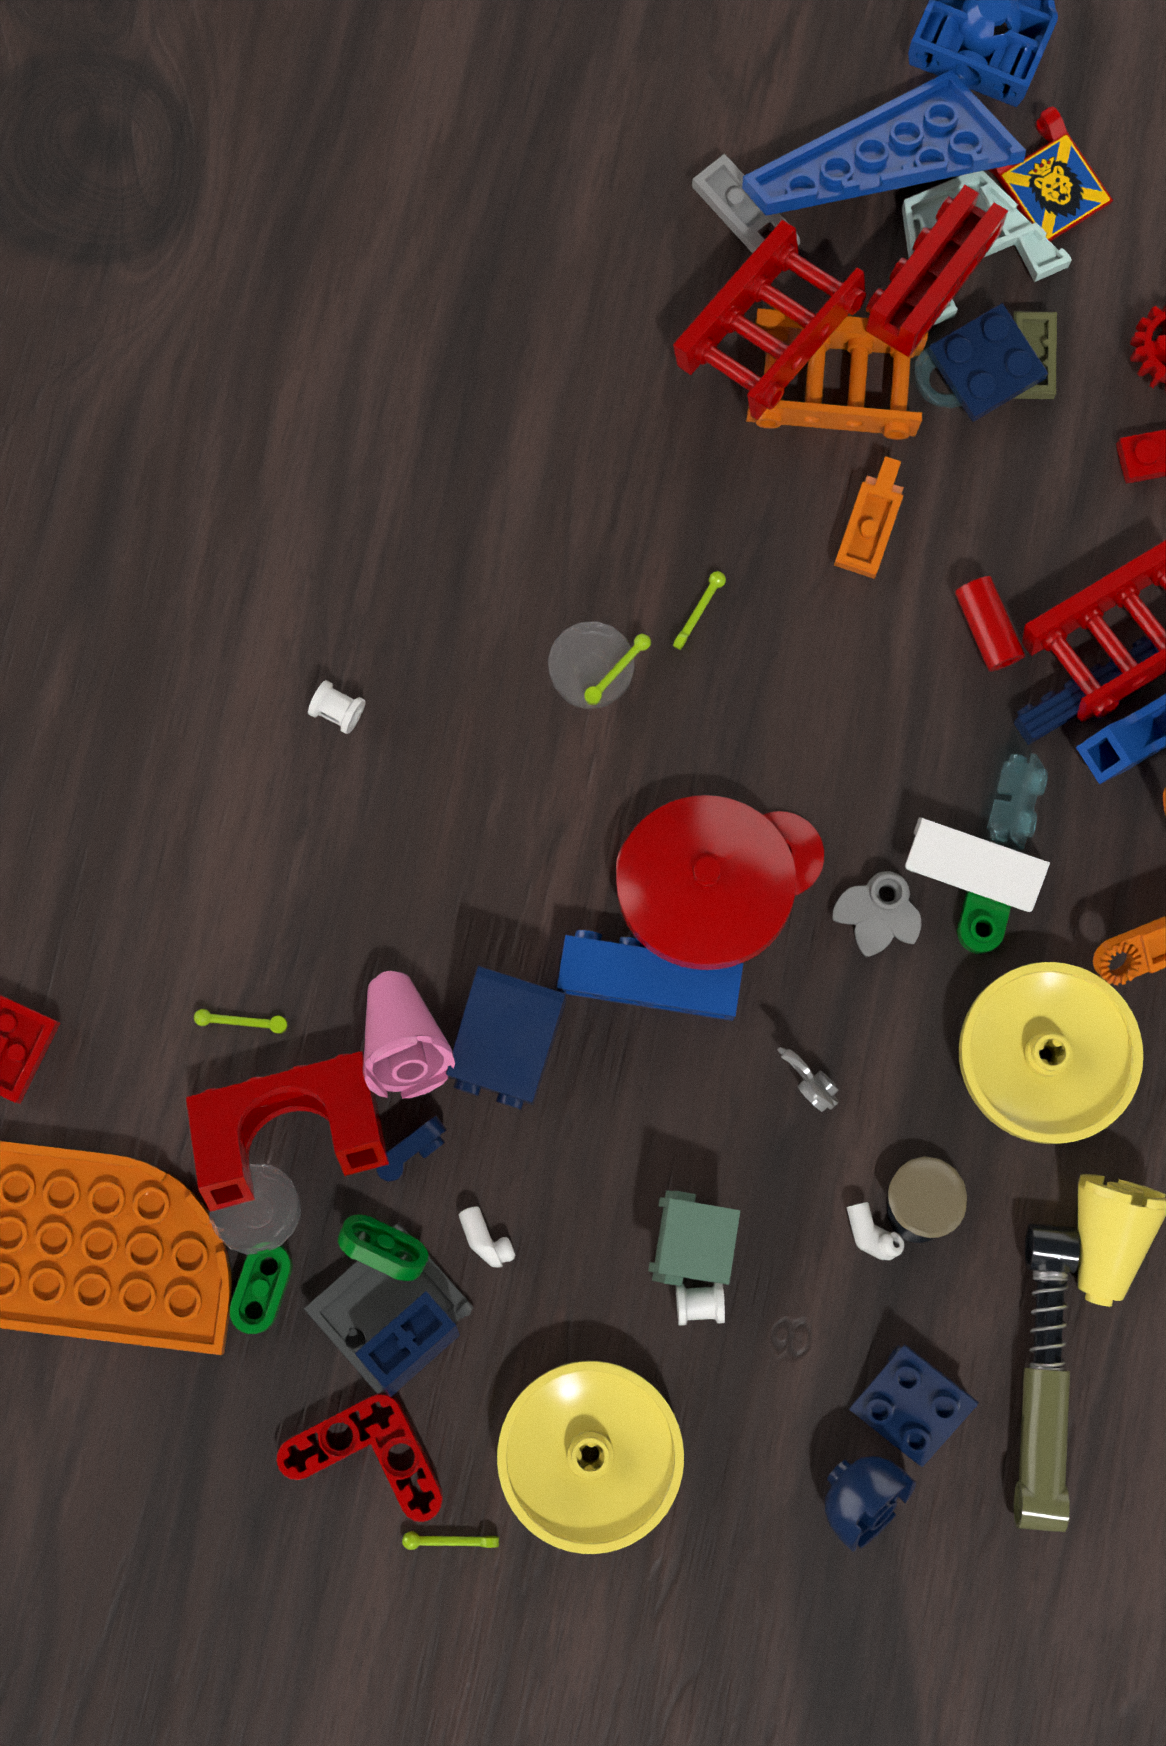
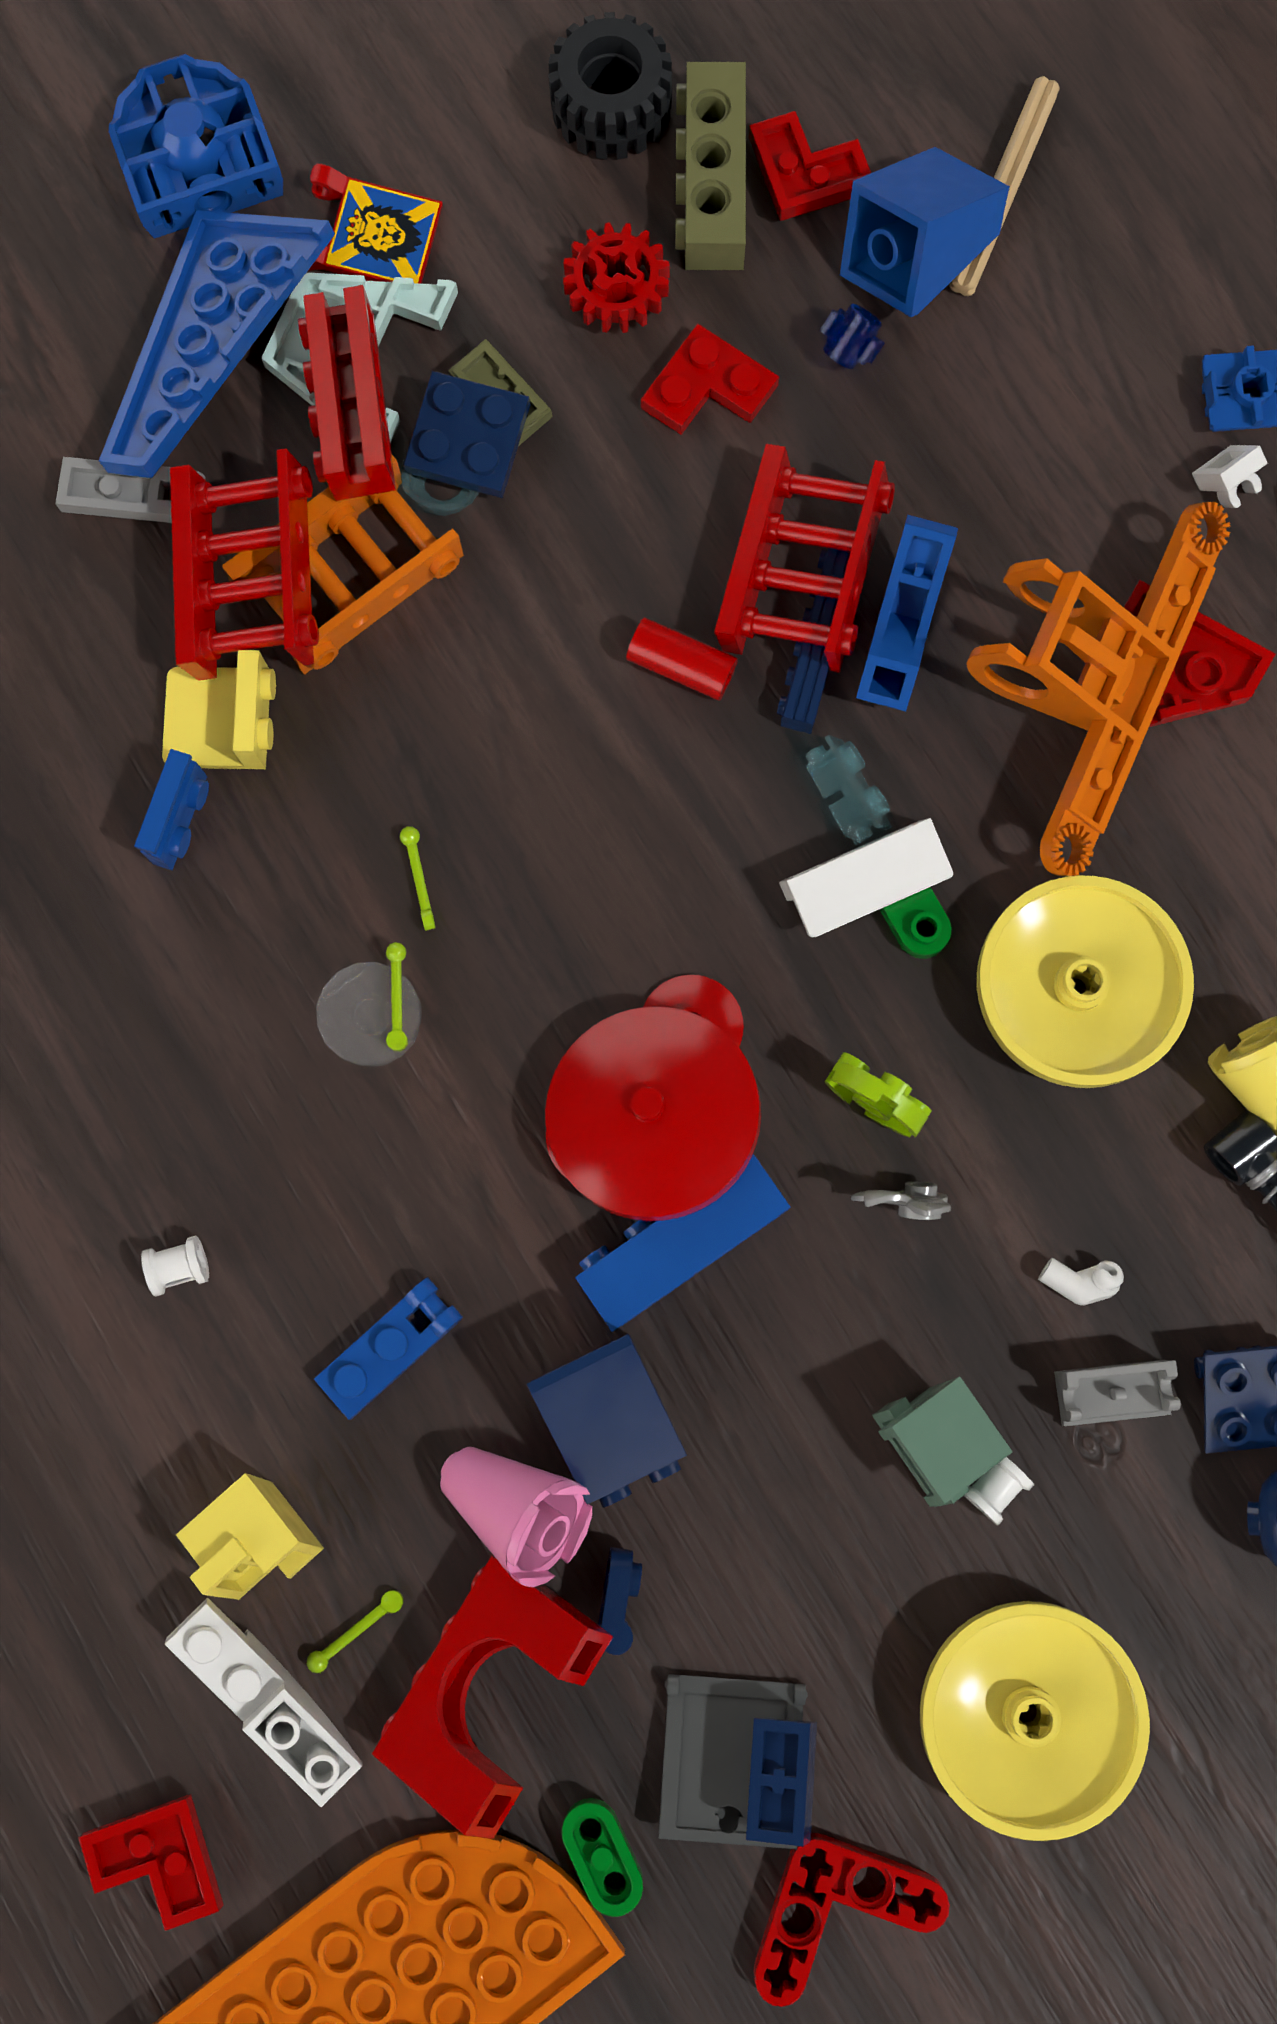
camera: 40 degrees left, 0 degrees up
clear tile [209,1164,301,1255] -> none
green plate [338,1214,428,1281] -> none
lime hinge [402,1531,499,1550] -> none
white arm [459,1207,516,1268] -> none
light grey plate [832,871,921,957] -> none
orange hinge [834,456,904,579] -> none
dark tan piece [887,1156,967,1243] -> none
none -> blue plate [134,749,209,871]
none -> light yellow bracket [162,650,276,769]
none -> white slope [165,1598,362,1807]
none -> light yellow plate [176,1473,324,1600]
none -> blue plate [314,1277,463,1420]
none -> lime plate [825,1052,932,1137]
none -> light grey hinge [1054,1360,1181,1426]

